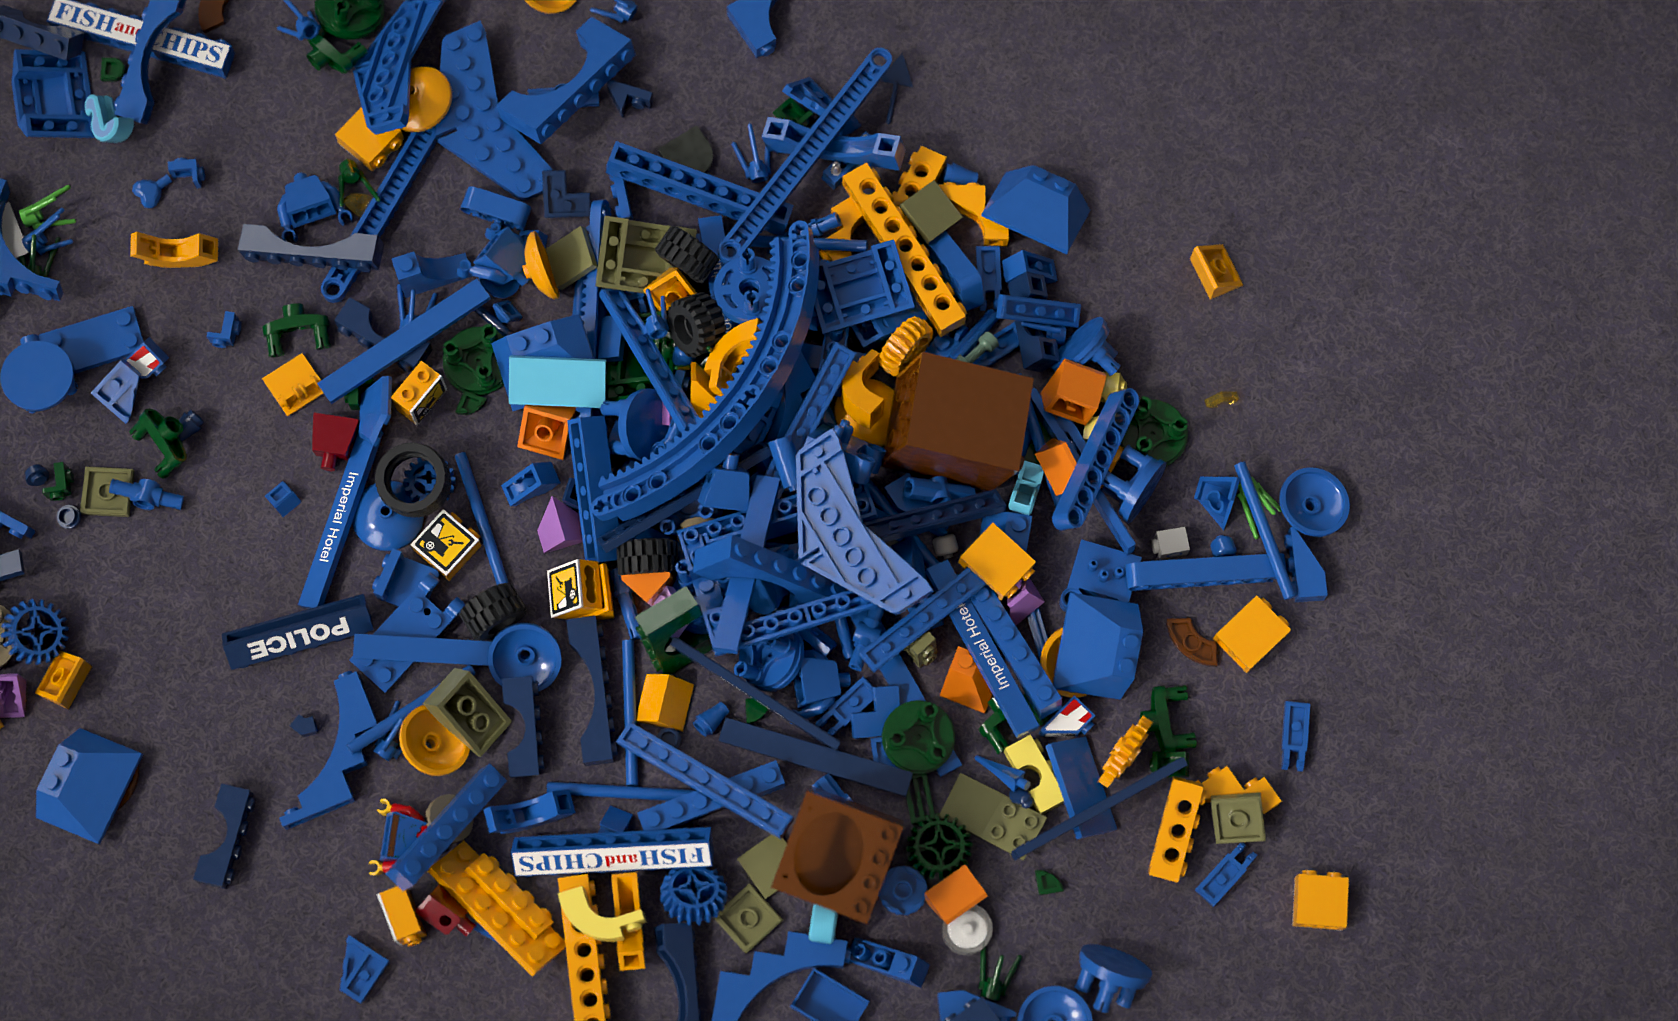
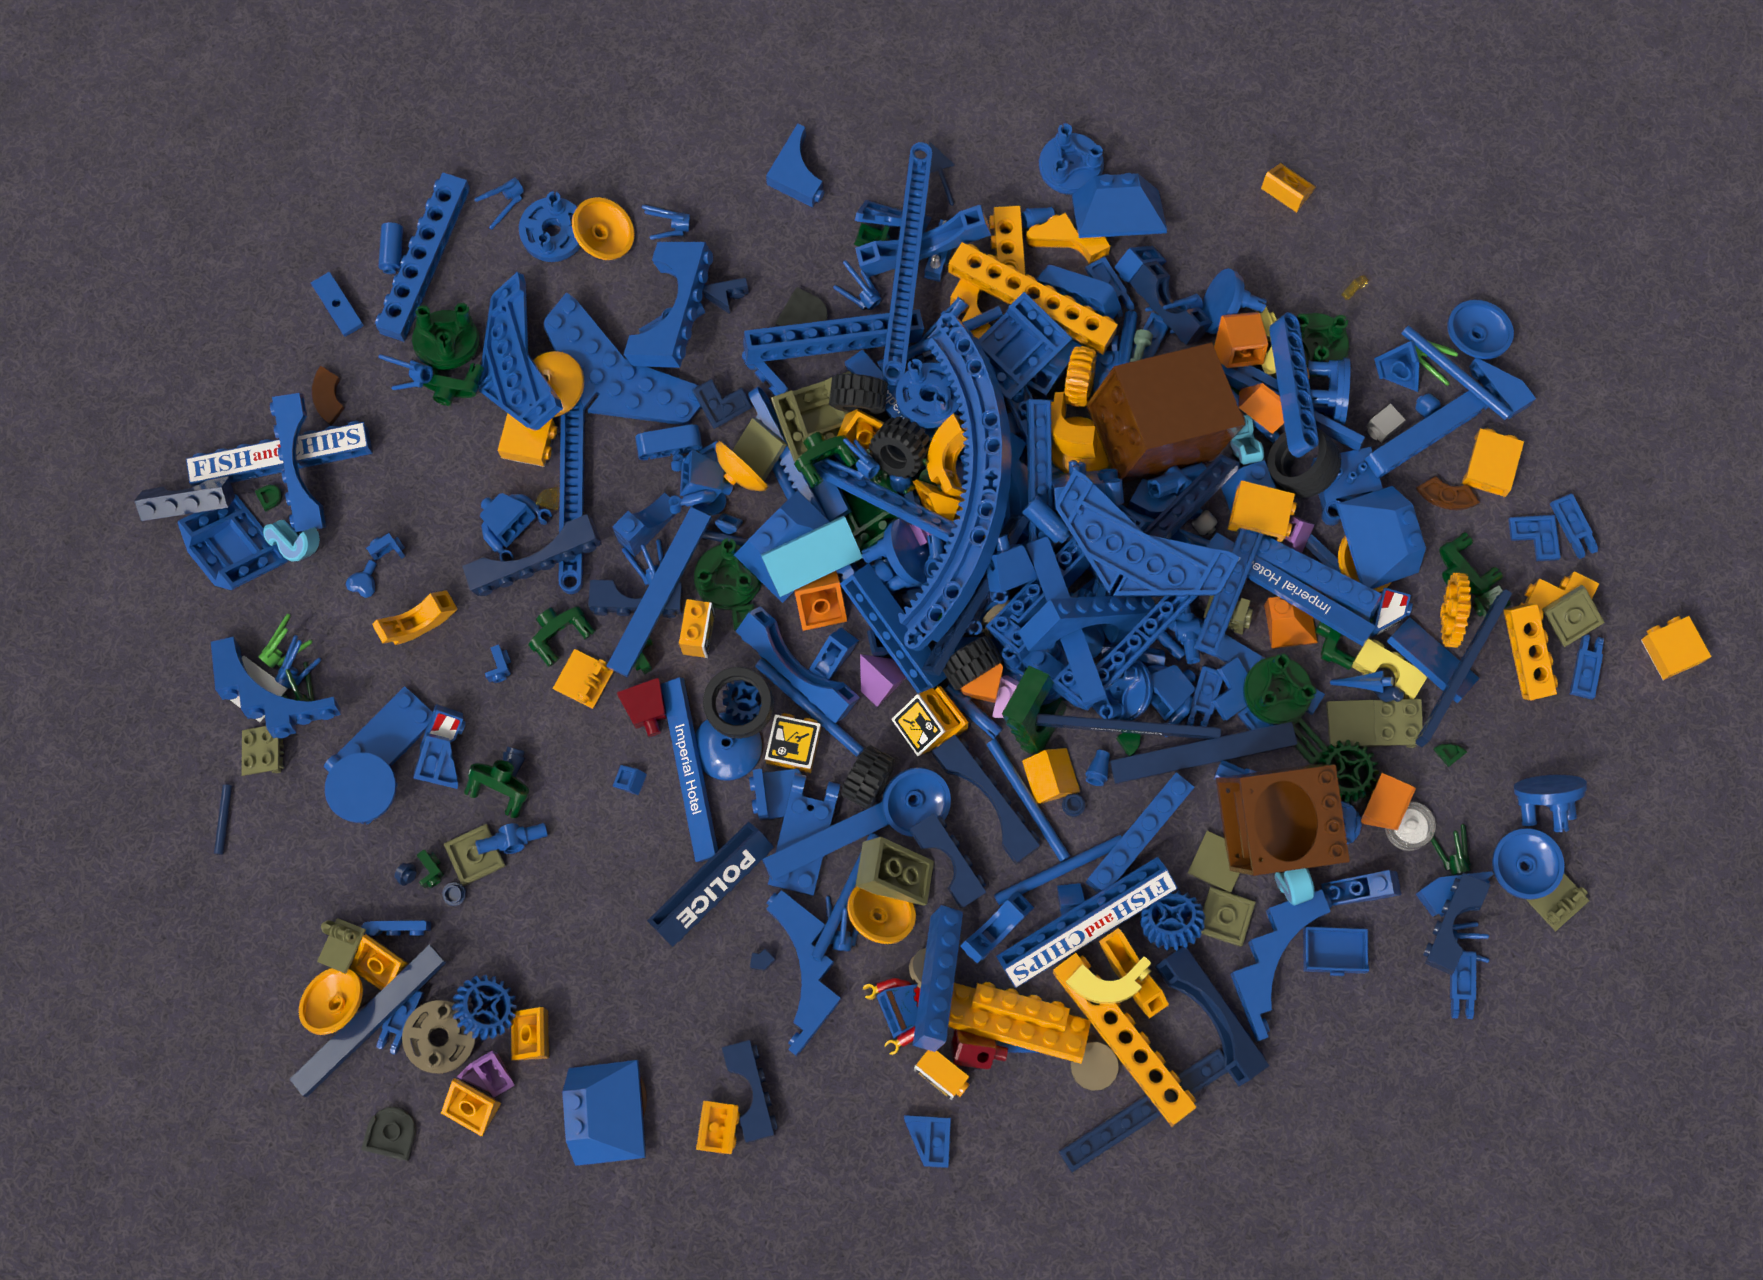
camera: 25 degrees left, 0 degrees up
dark green plant [338,159,381,207] -> none
blue tile [359,376,392,447] -> none
blue tile [616,722,794,840] -> none
olive tile [899,180,963,244] -> none
blue tile [996,294,1081,328] -> none
none -> light orange bracket [696,1101,740,1154]
none -> blue arch [736,606,860,723]
none -> dark green connector [794,432,859,488]
none -> blue piece [871,560,894,584]
none -> blue piece [1039,123,1104,195]
none -> dark tan tile [1070,1042,1119,1091]
none -> black tyre [1267,428,1342,498]
none -> blue tile [1508,515,1561,561]

